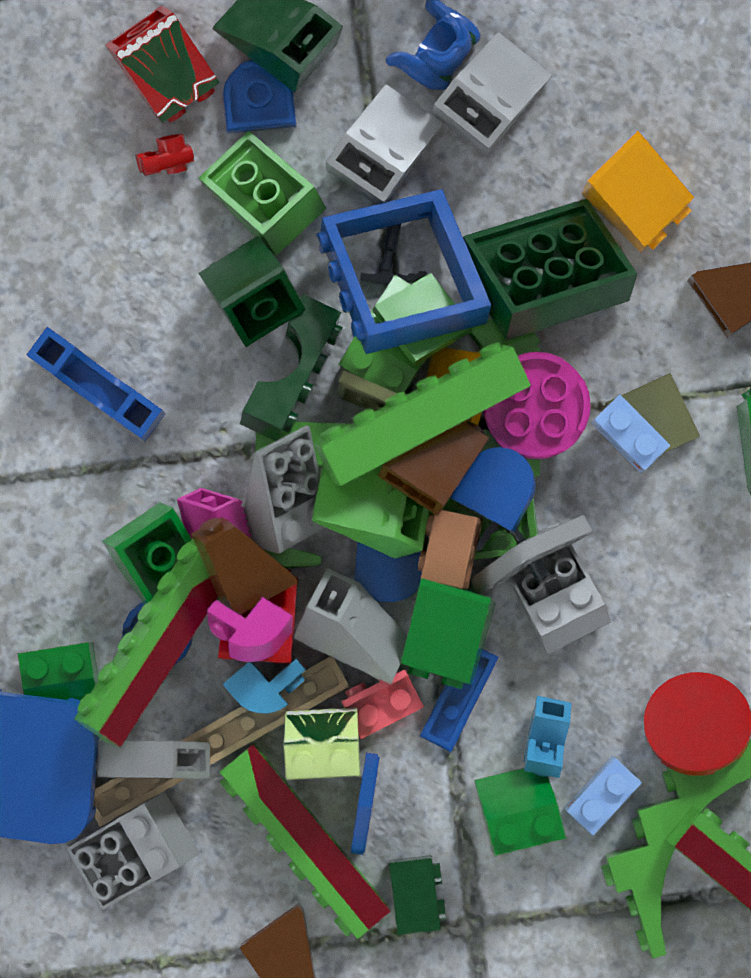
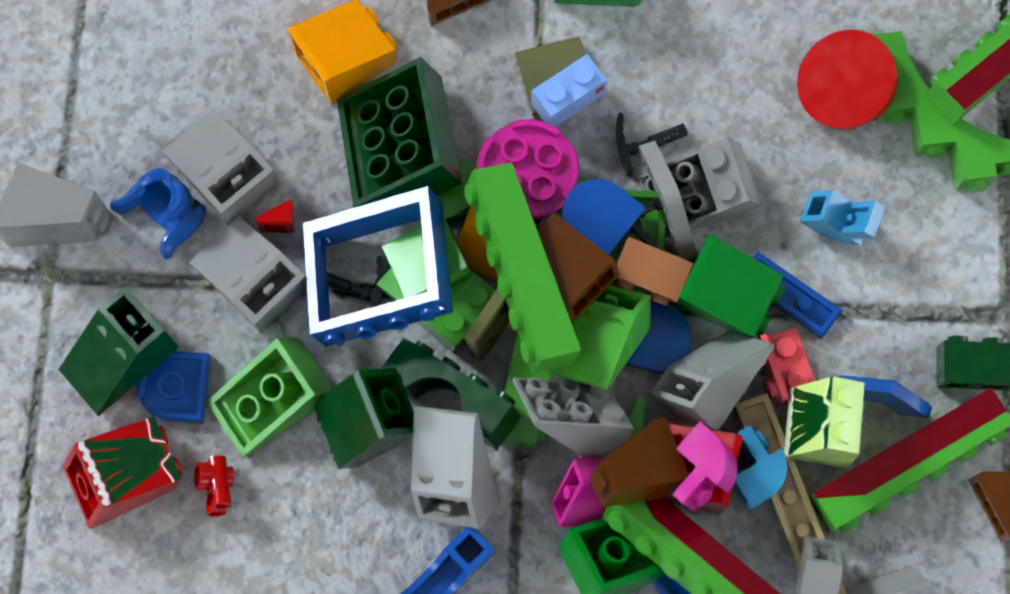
camera: 80 degrees left, 10 degrees down
green slope [474,768,566,856] -> none
light blue brick [563,756,642,836] -> none
none -> red slope [256,199,296,233]
none -> light grey slope [411,406,500,528]
none -> black piece [616,113,688,176]

